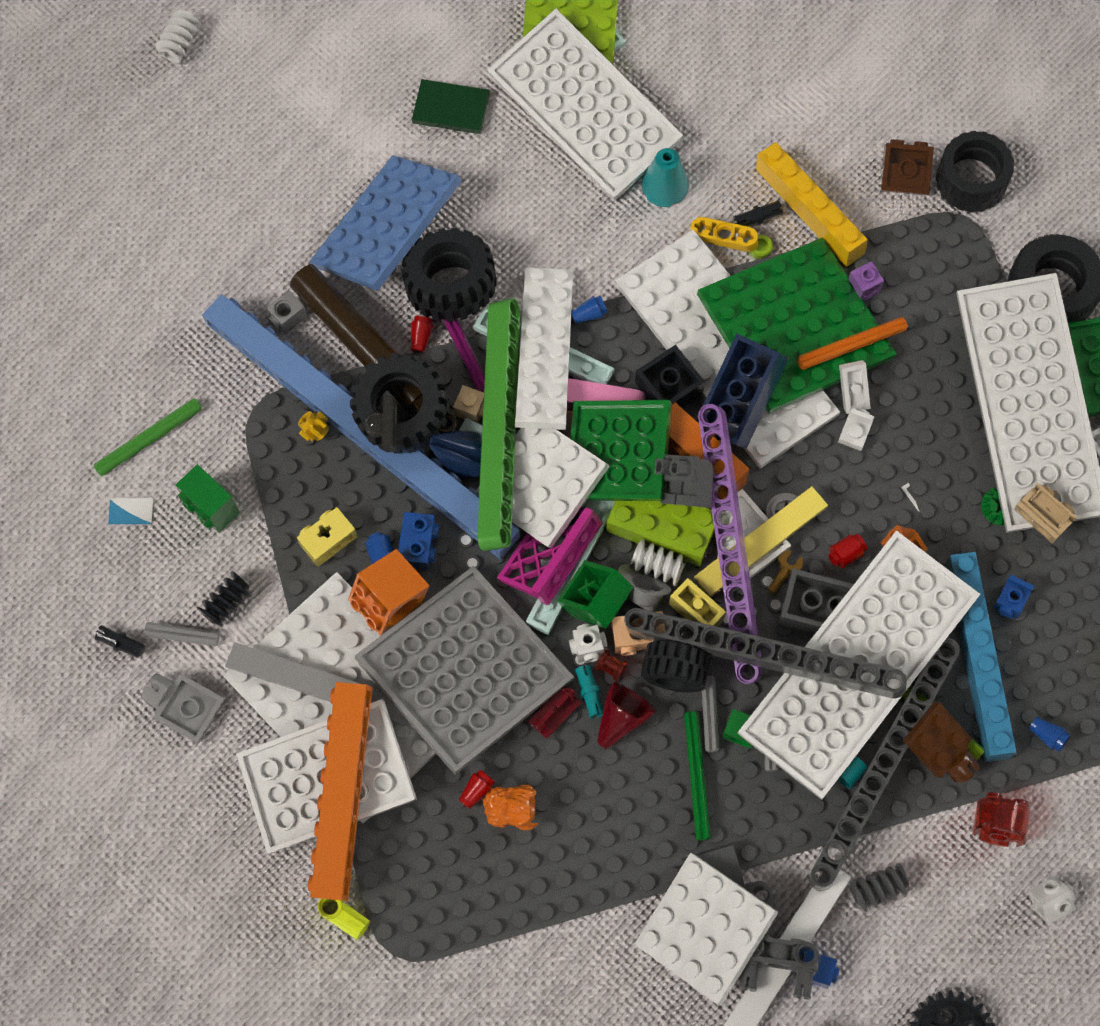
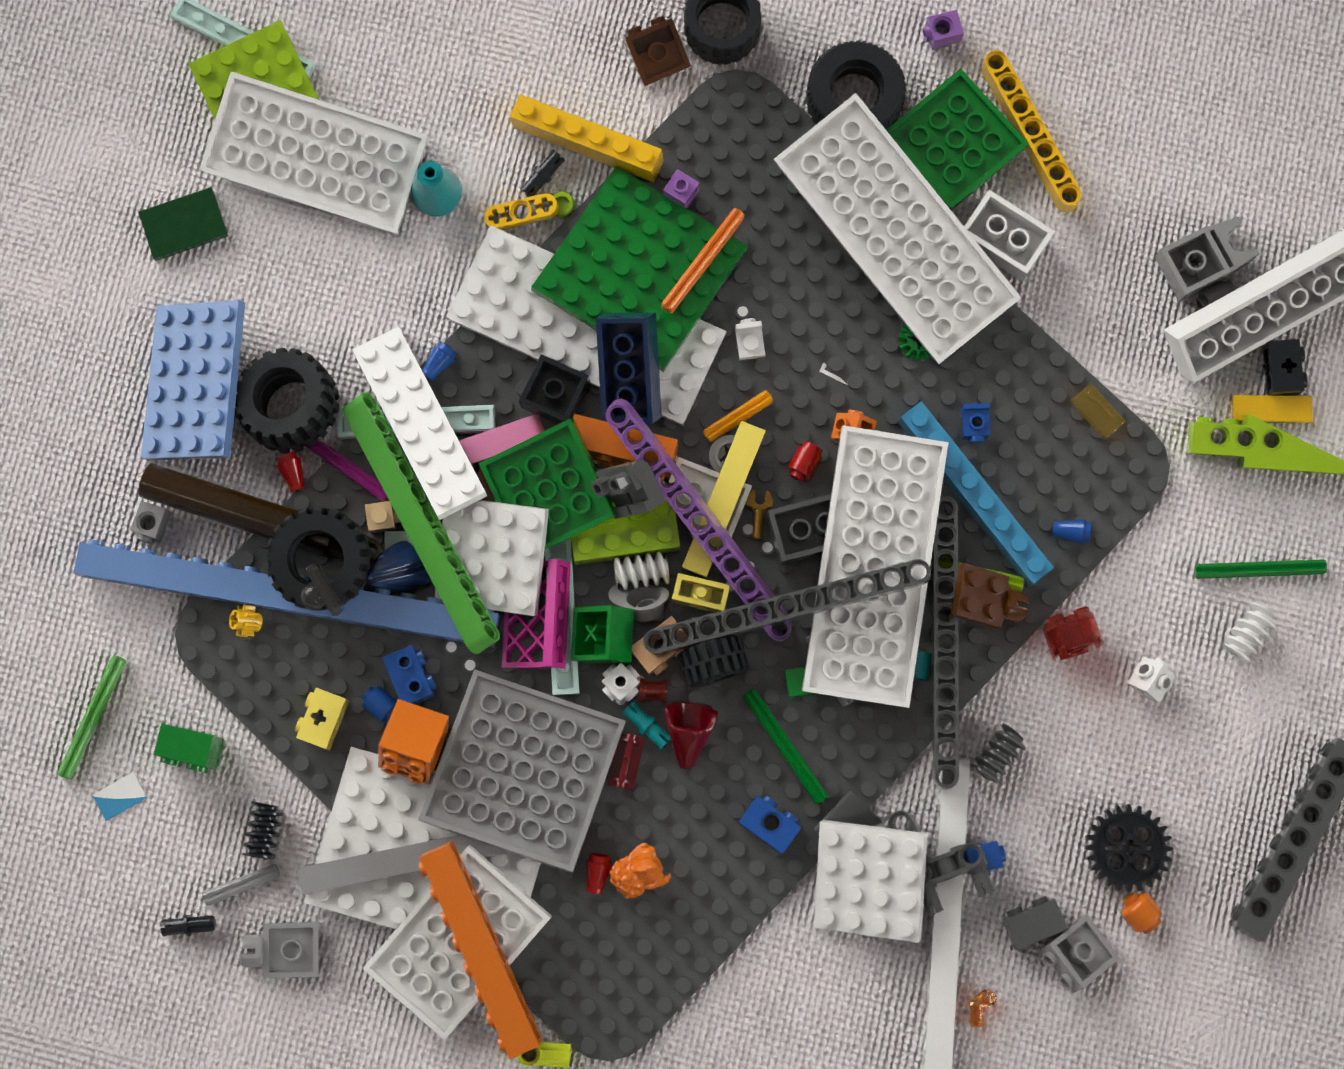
camera: 30 degrees left, 10 degrees up
light grey axle [702,676,719,753] -> none
white plate [839,360,871,414] -> none
tan hinge [1014,483,1077,544] -> none
none -> light orange axle [703,390,773,442]
none -> blue brick [738,795,802,855]

